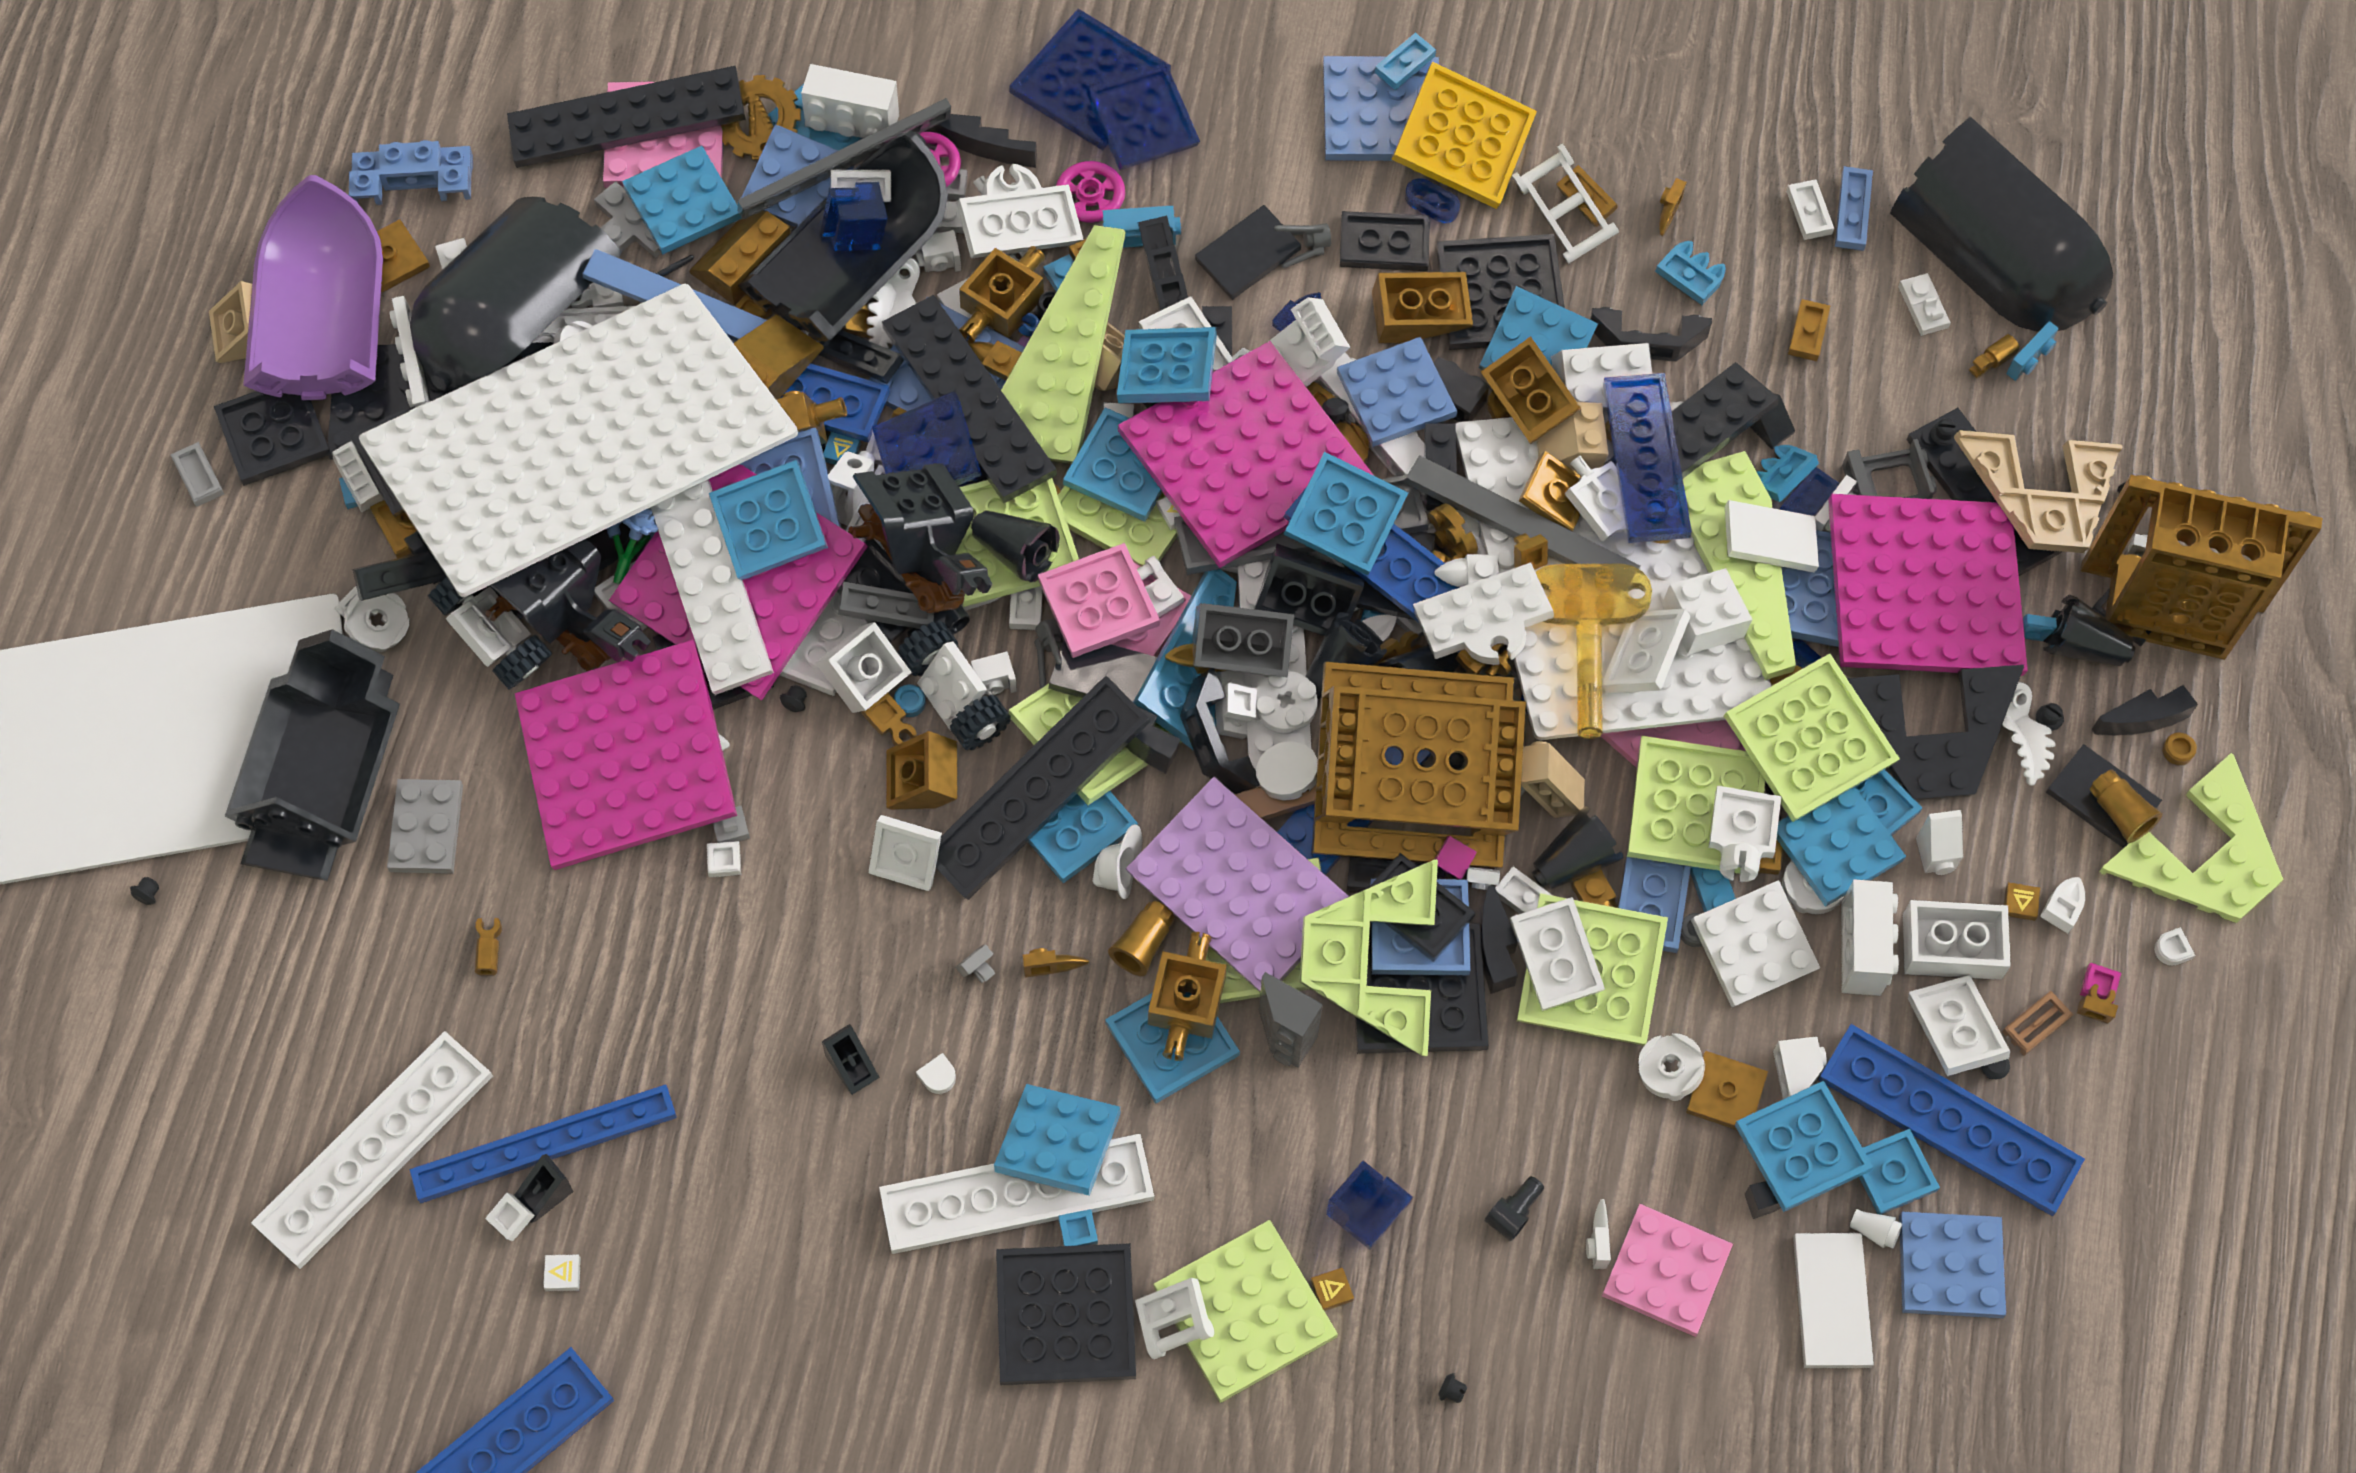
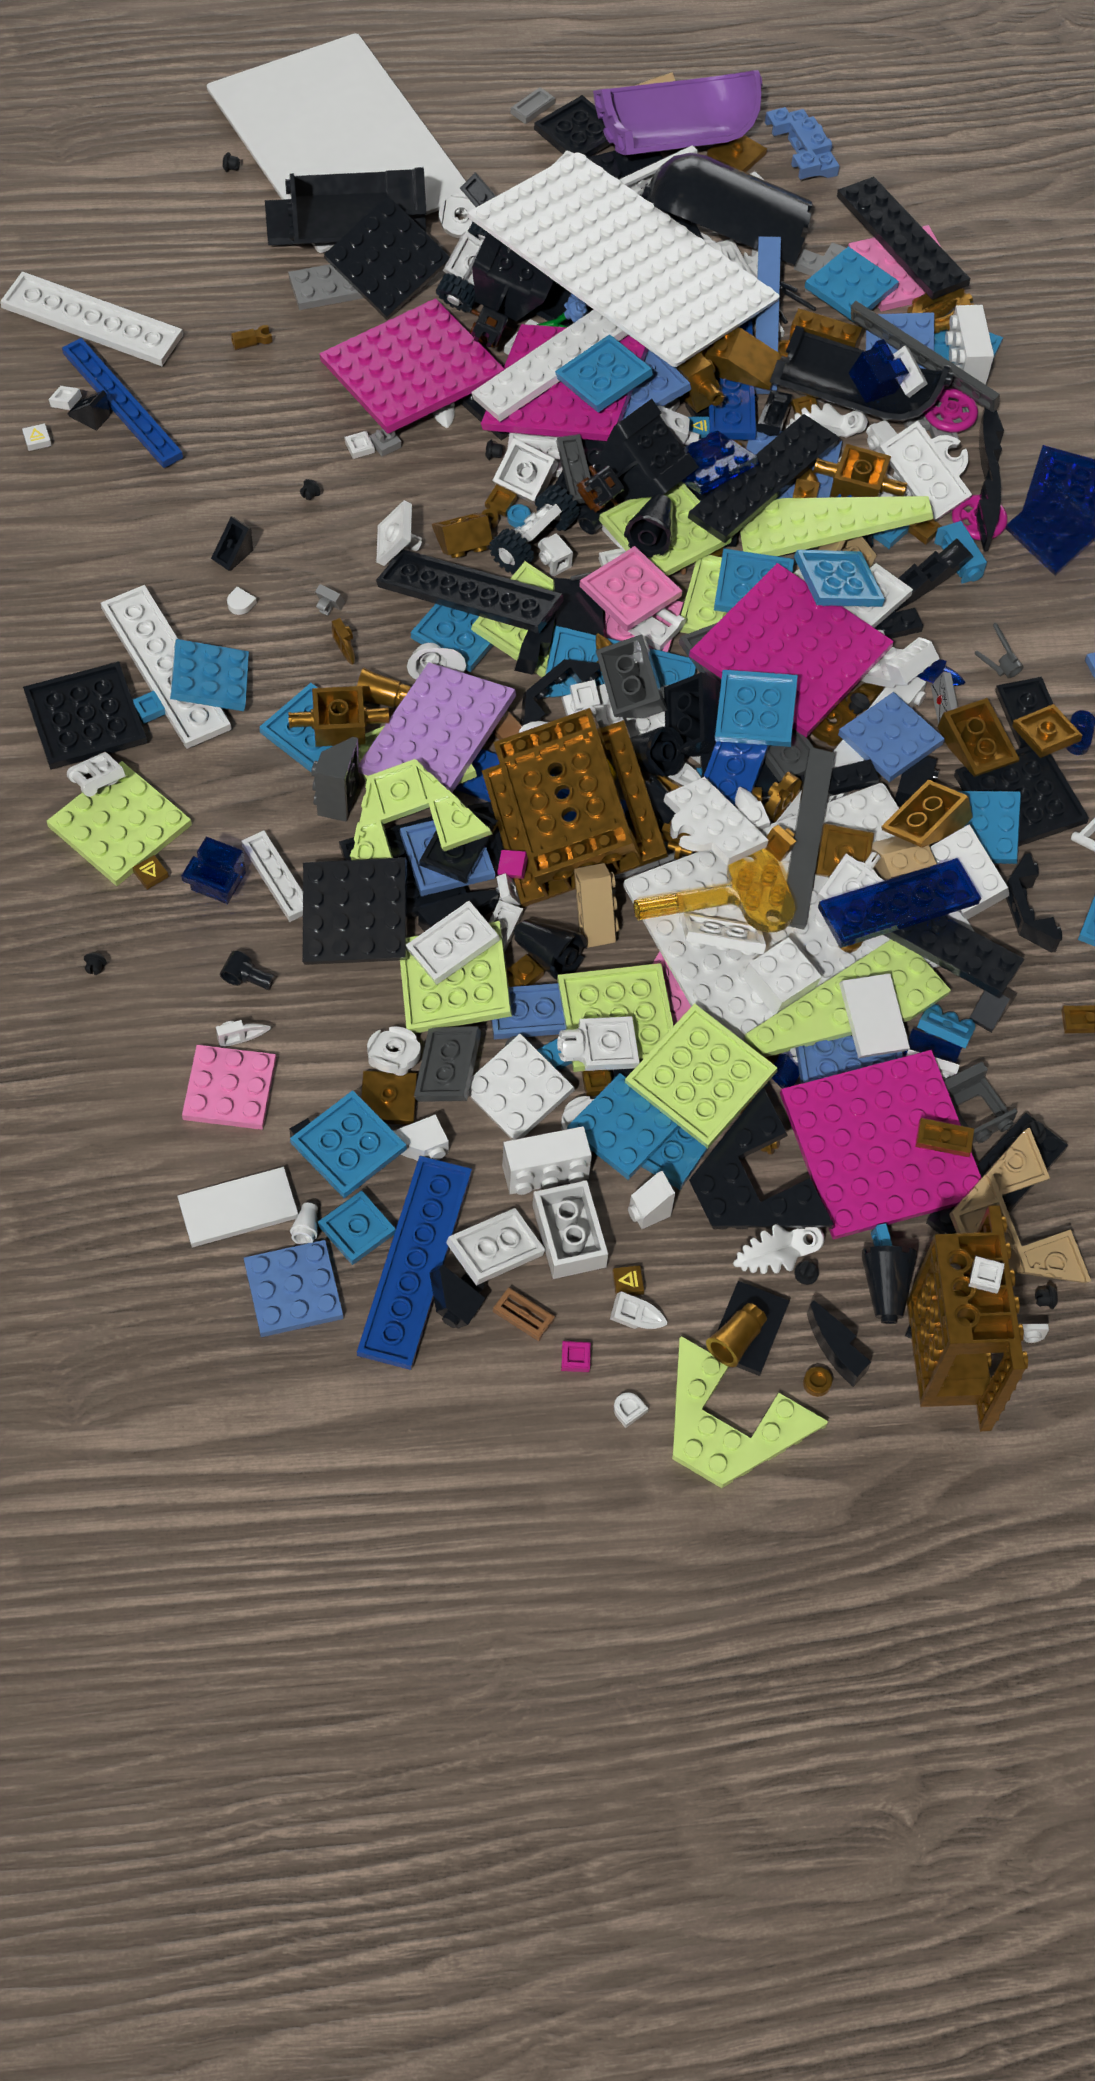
camera: 70 degrees right, 5 degrees down
black tile [1195,205,1301,300] -> none
pearl gold tile [2077,984,2118,1024] -> none
none -> white plate [242,831,303,922]
none -> black piece [300,479,321,500]
none -> black plate [302,857,407,965]
none -> black plate [324,196,450,320]
none -> dark grey plate [414,1026,481,1102]
none -> black slope [429,1264,486,1329]
none -> pearl gold plate [915,1118,974,1157]
none -> light grey tile [931,672,958,724]
none -> white tile [968,1256,1005,1294]
none -> black slope [975,462,1001,552]
none -> pearl gold plate [1012,704,1082,758]

